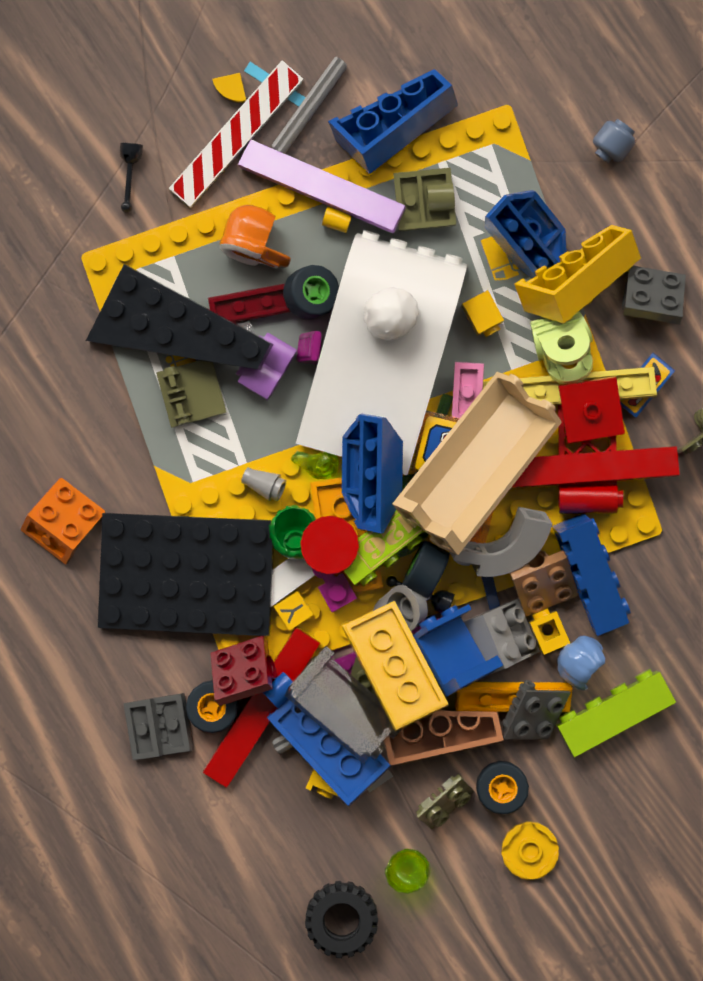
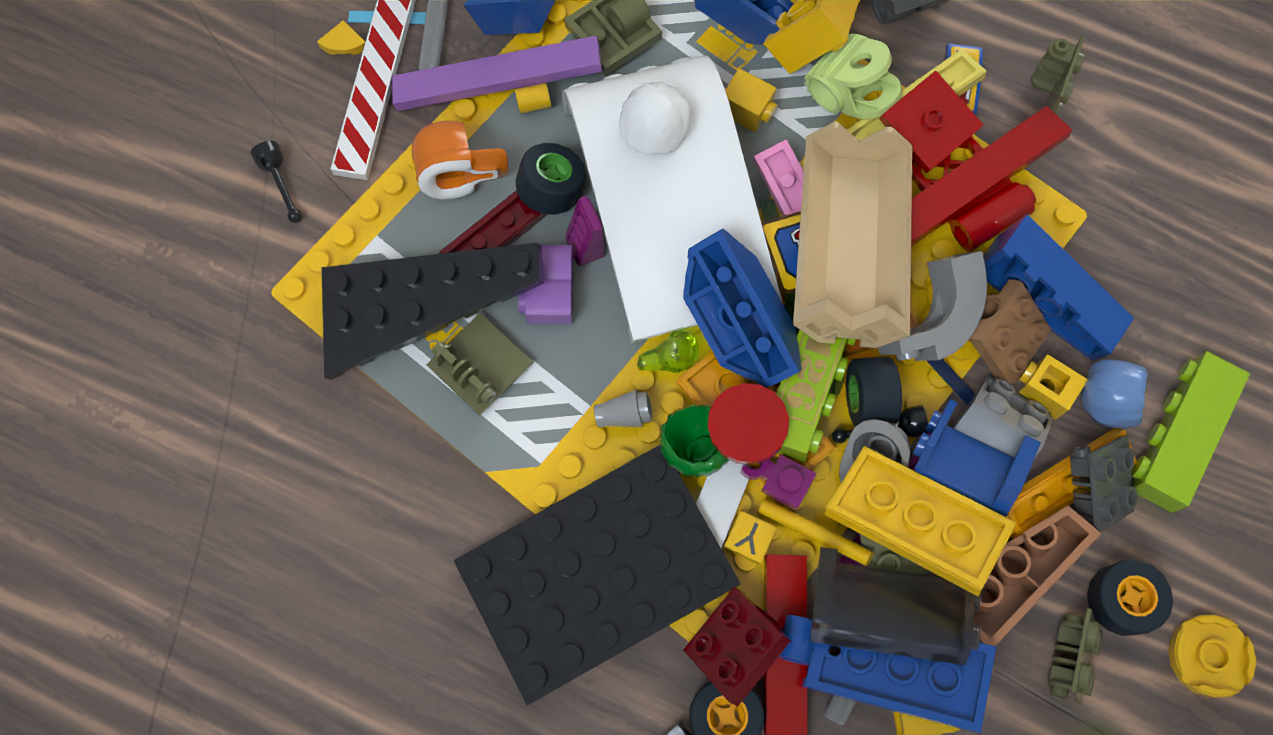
camera: 30 degrees left, 15 degrees down
orange bracket [20,478,105,565] -> none
none -> yellow bar [759,499,874,566]

